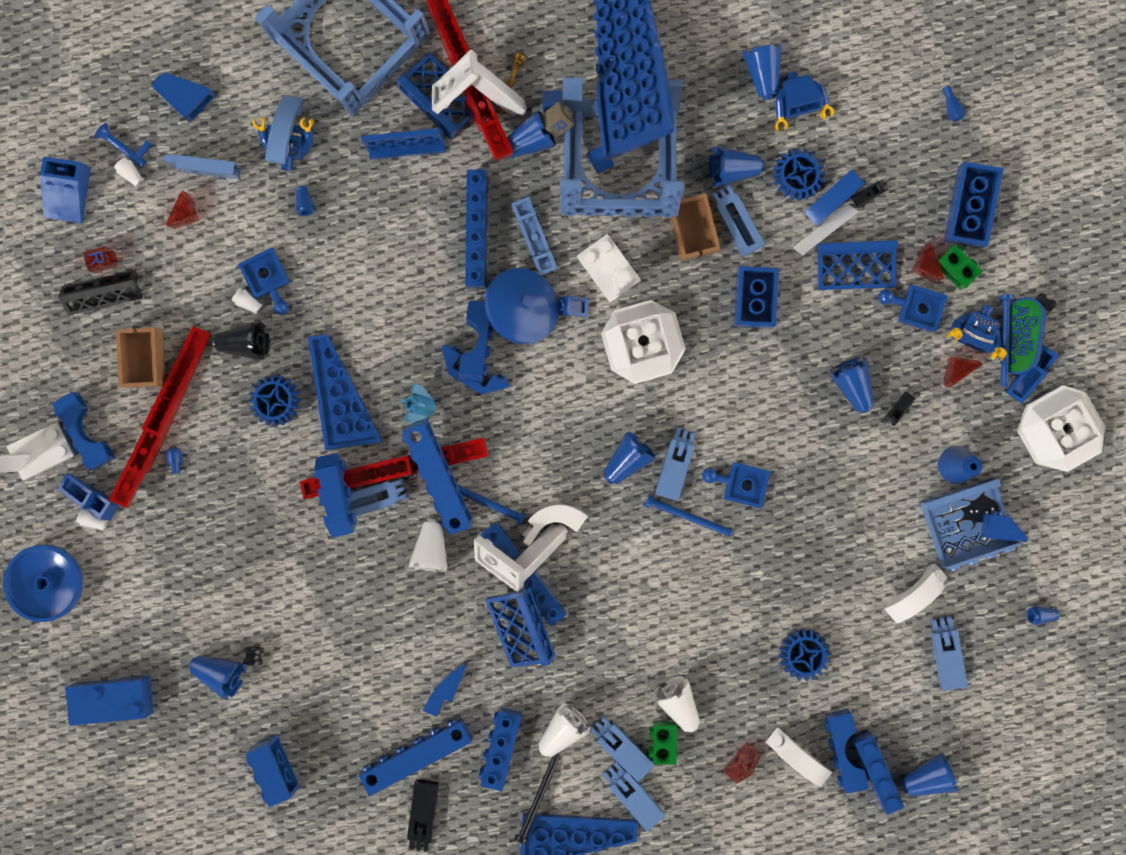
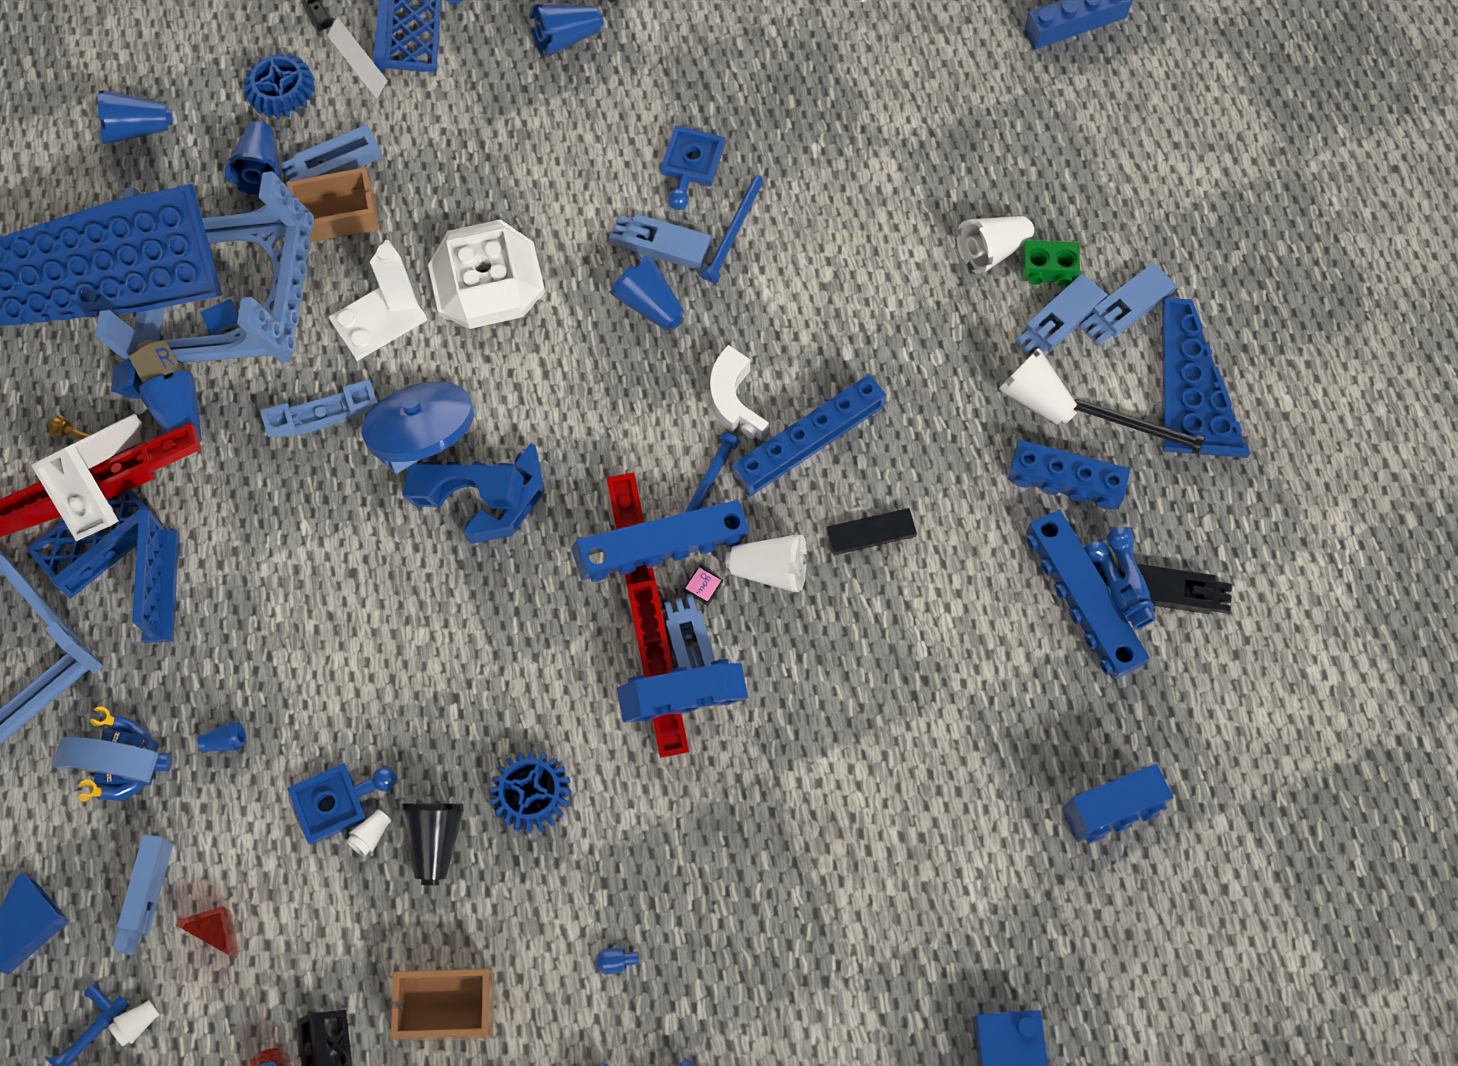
camera: 90 degrees left, 20 degrees down
red slope [109,326,211,508] -> none
blue cone [189,655,246,700] -> none
black wheel [243,646,264,666] -> none
blue wing [308,334,383,451] -> none
dark azure brick [401,384,436,423] -> none
blue slope [423,661,468,717] -> none
blue piece [465,170,488,289] -> none
white piece [474,524,568,592] -> none
blue fence [485,587,556,668] -> none
blue bracket [558,295,589,318] -> none
clear red slope [722,742,761,784] -> none
blue brick [733,266,779,329] -> none
white arch [766,727,833,787] -> none
blue torso [775,71,834,131] -> none
blue gear [778,628,831,681] -> none
blue slope [804,170,865,226] -> none
blue arch [824,709,869,794] -> none
none -> bright pink tile [684,566,723,606]
none -> black tile [826,508,917,556]
none -> blue piece [1084,527,1156,630]

